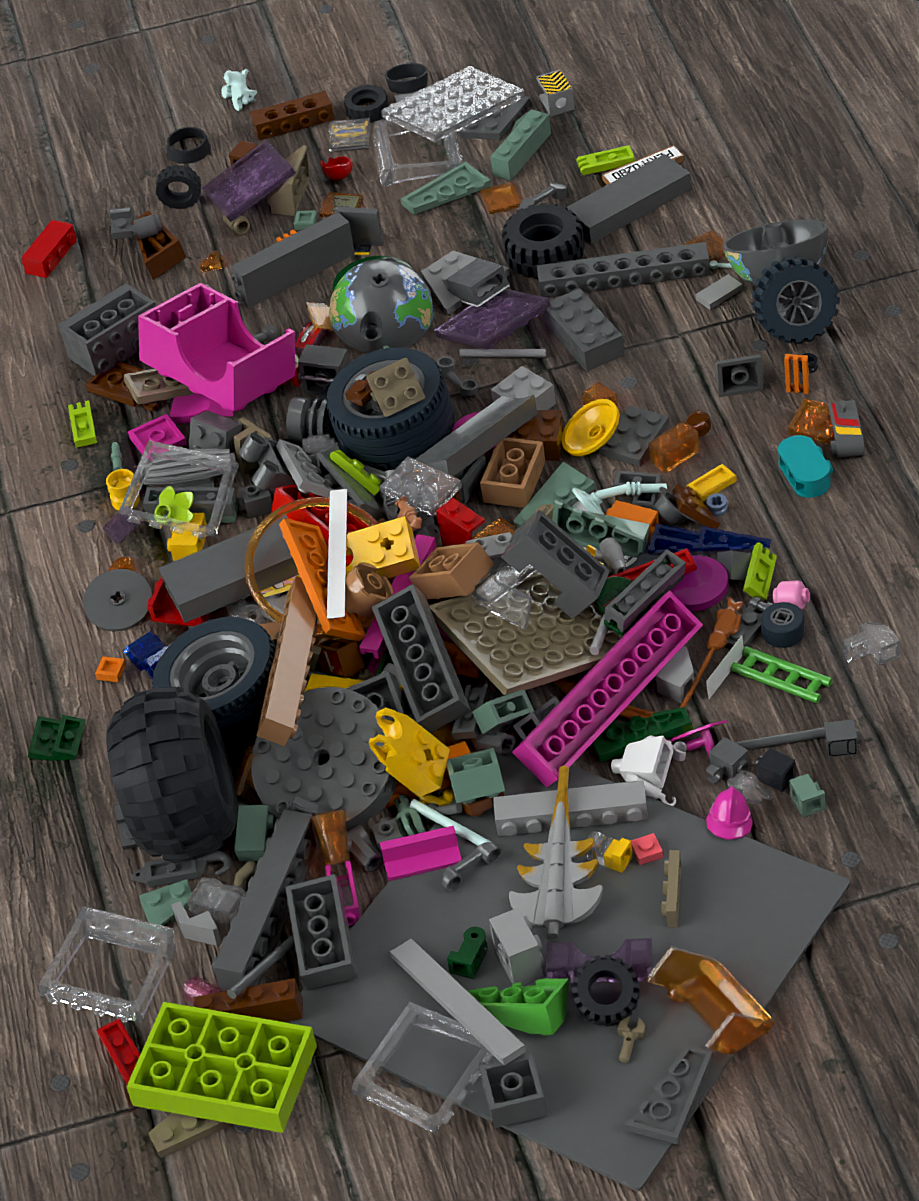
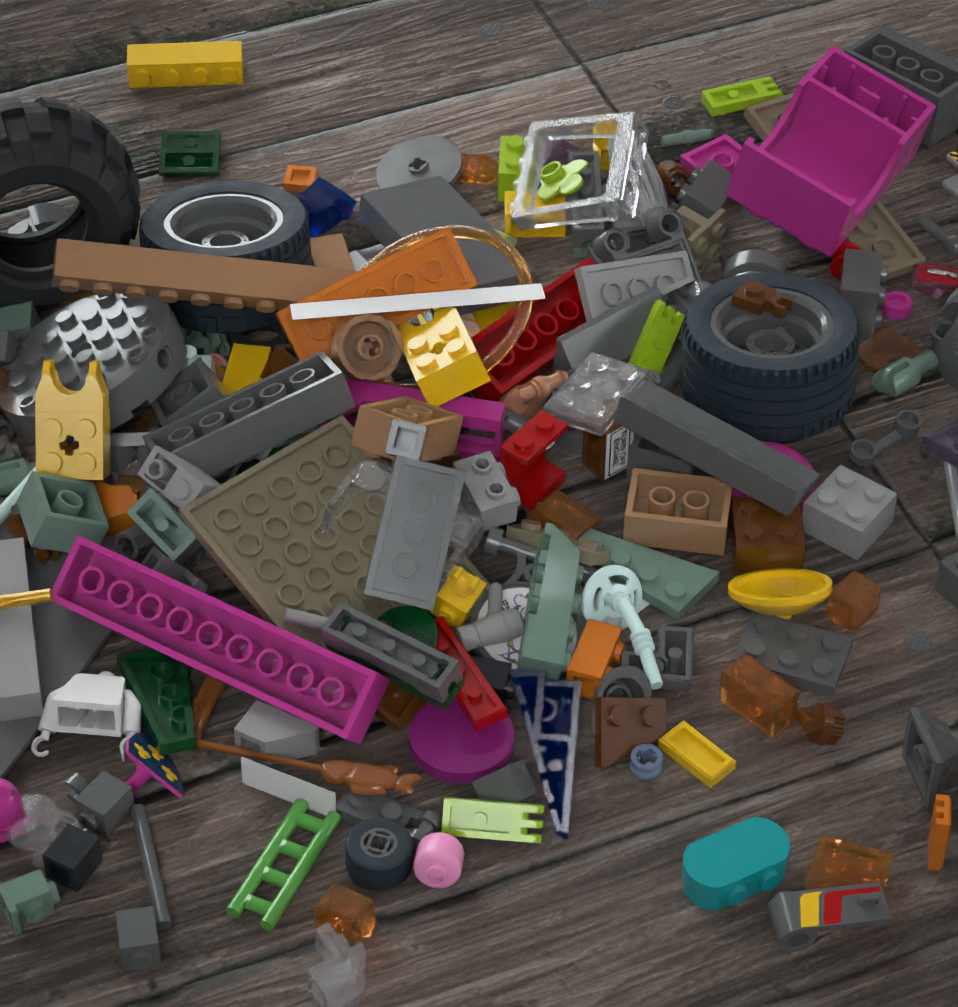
camera: 75 degrees right, 0 degrees up
dark tan bracket [366,358,425,417] -> none
none -> light grey slope [137,446,221,508]
none -> clear orange brick [314,882,376,945]
none -> brick [385,418,428,461]
none -> lime brick [498,135,530,201]

